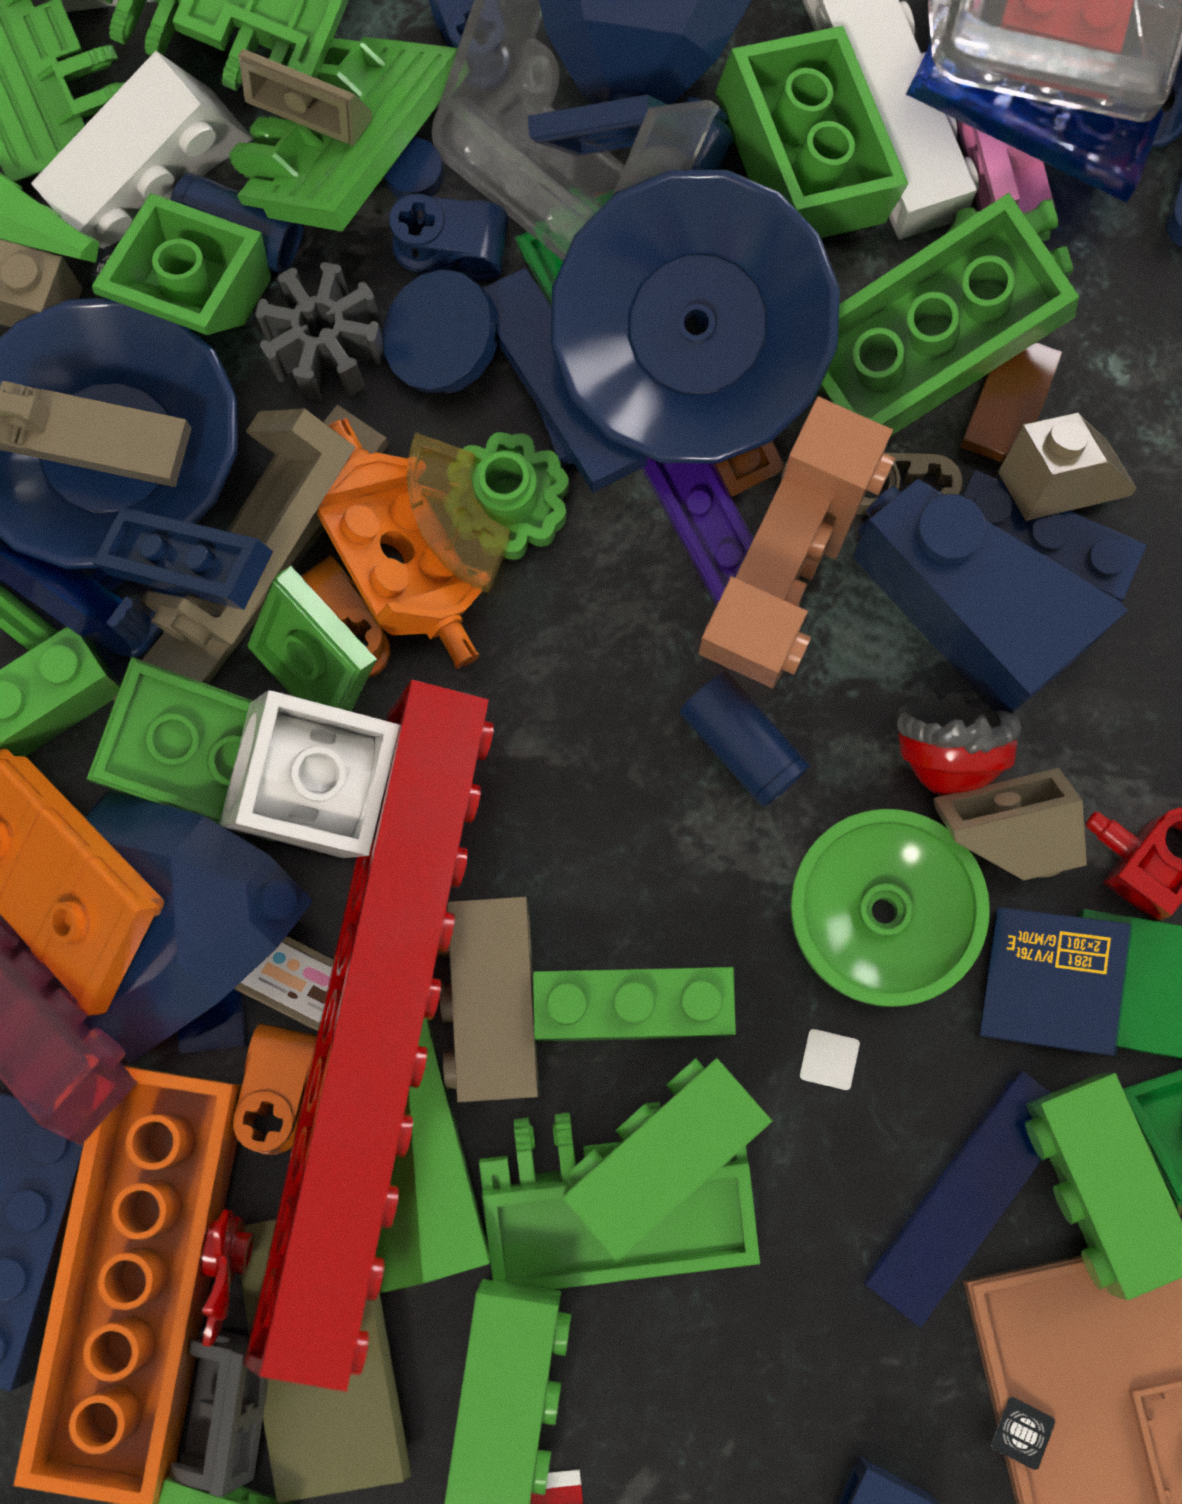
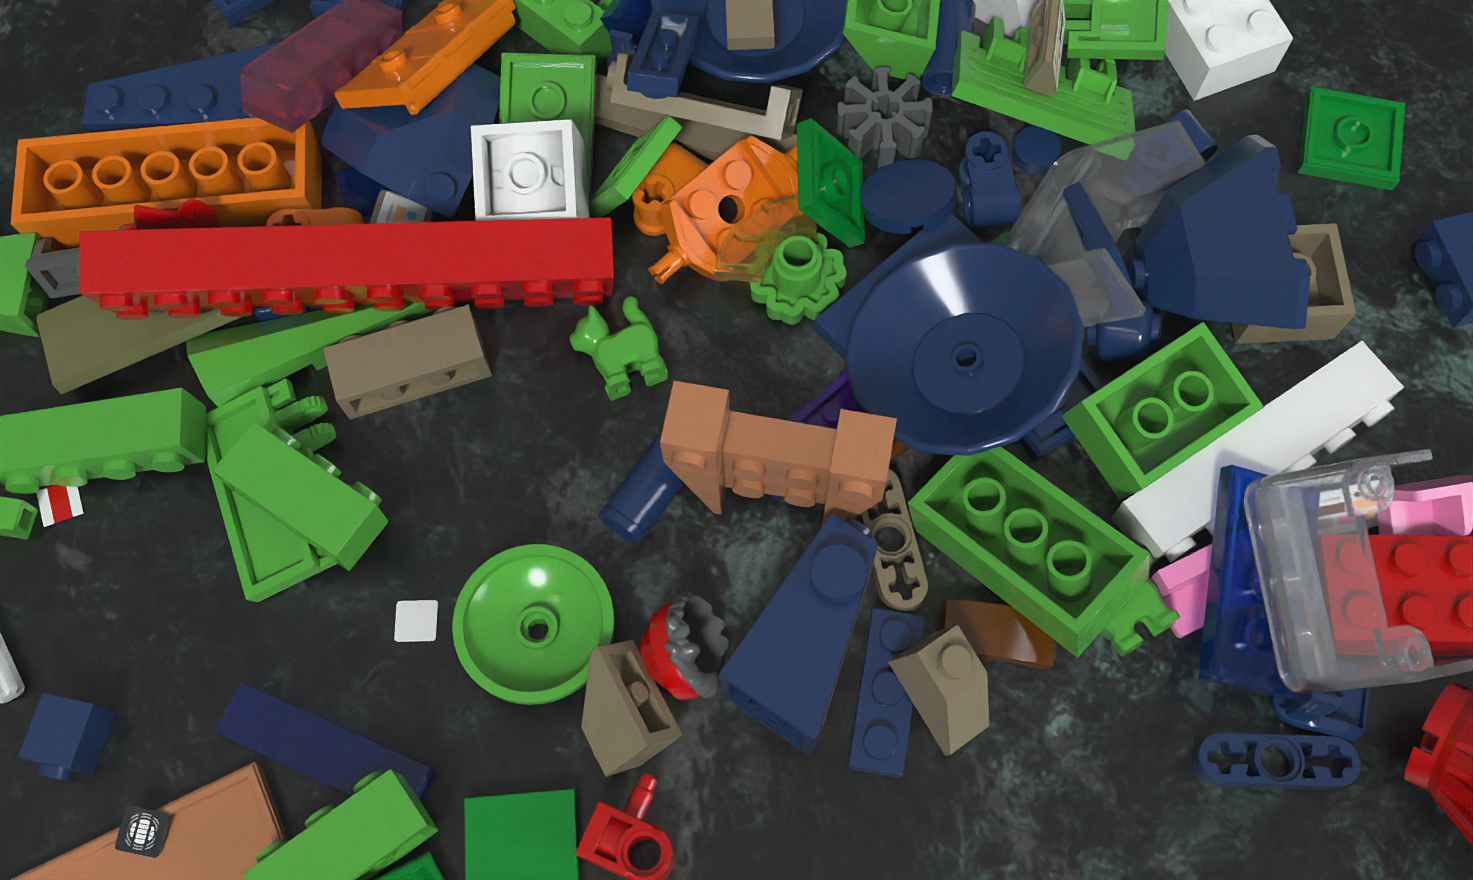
camera: 75 degrees right, 10 degrees down
bright green brick [533,967,736,1042] -> none
dark blue tile [980,907,1132,1058] -> none
none -> bright green animal [570,296,668,401]
none -> green tile [797,118,865,248]

